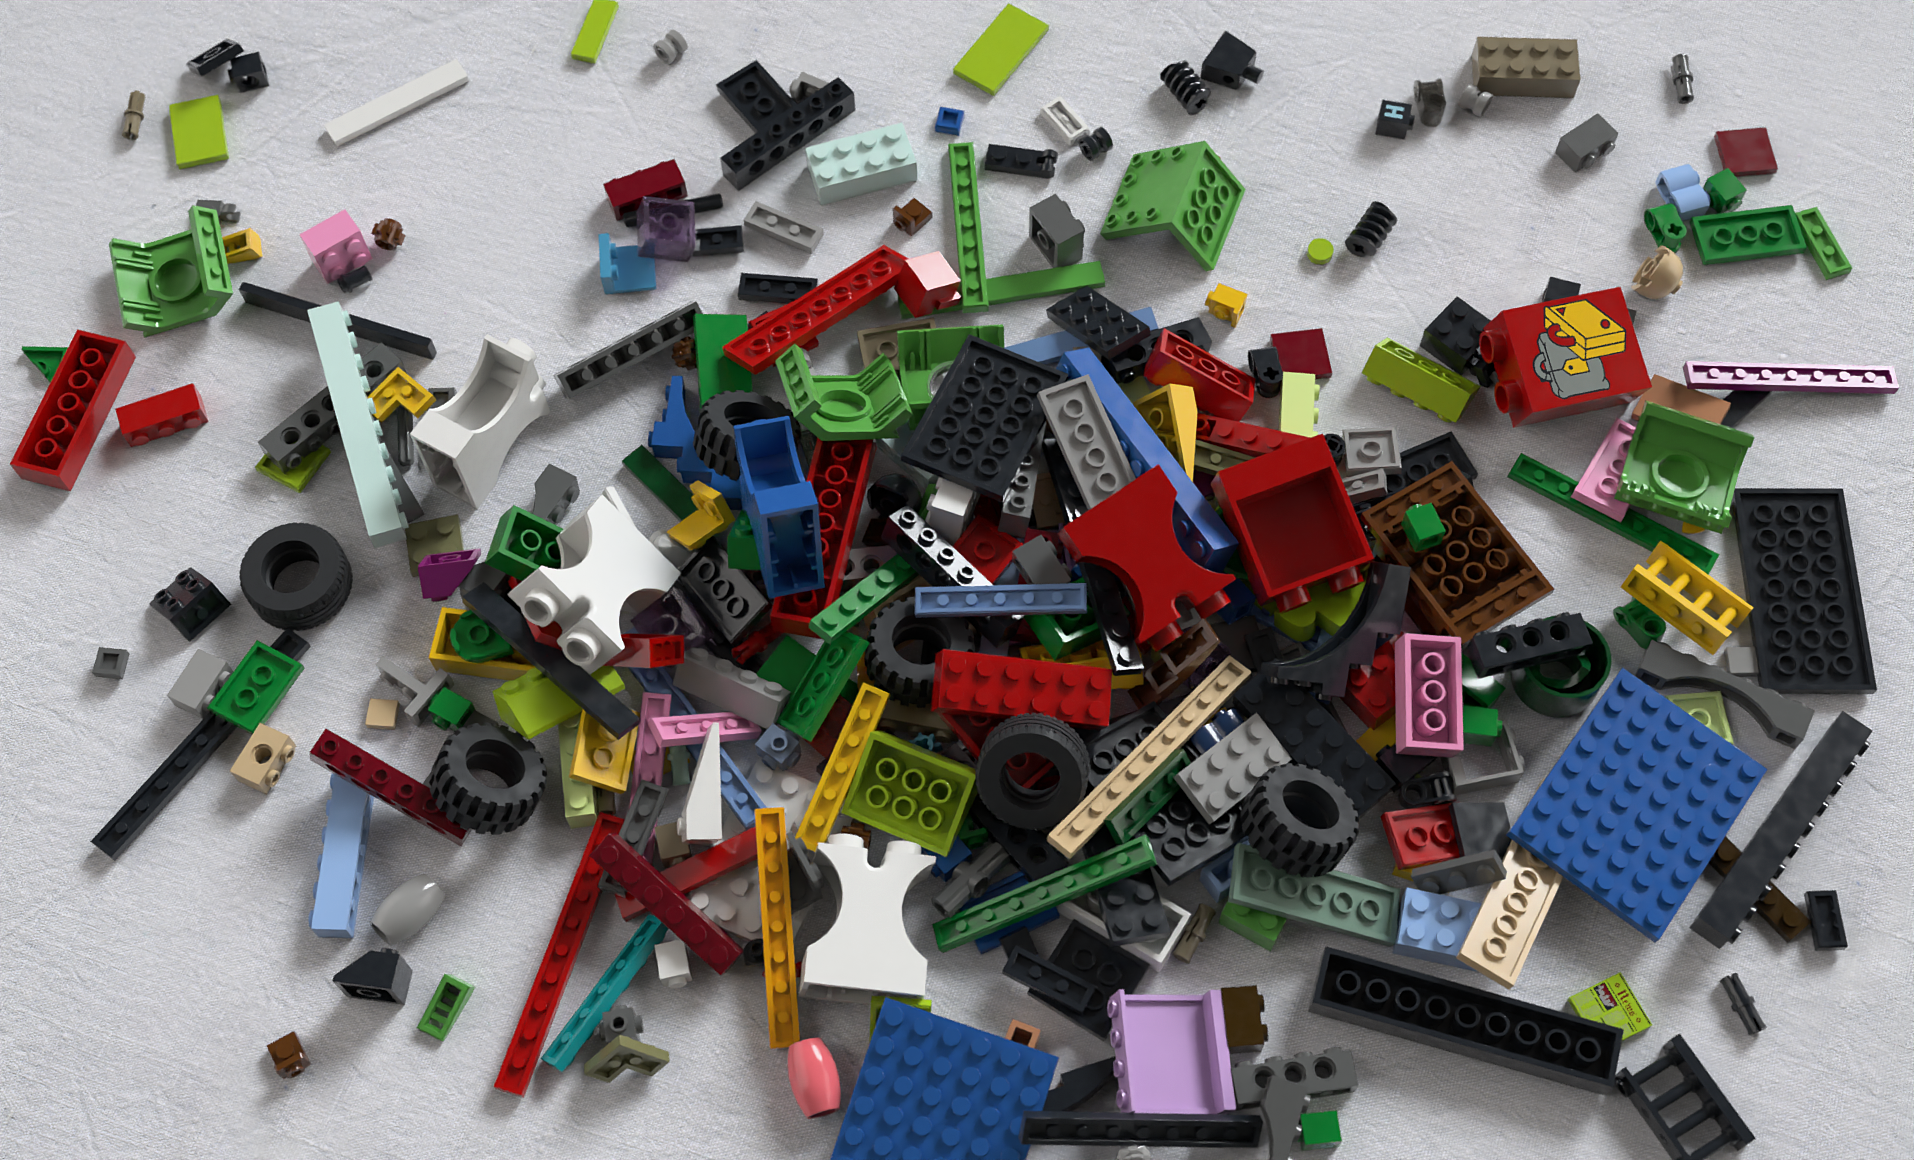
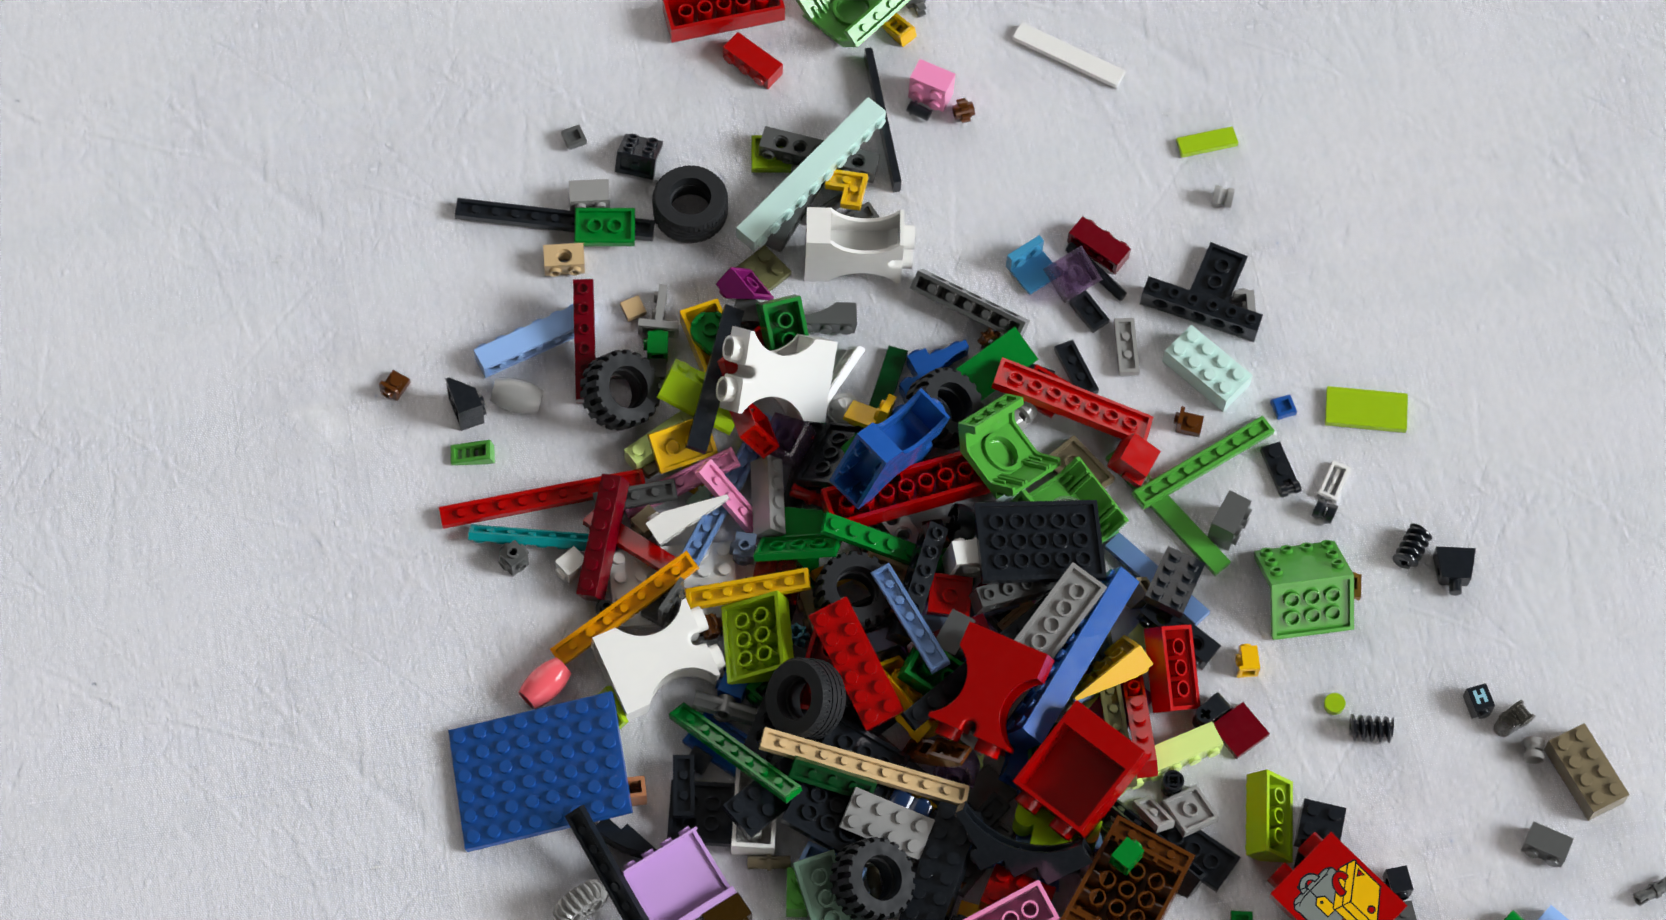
camera: 55 degrees right, 0 degrees up
olive plate [584,1035,670,1083] -> none

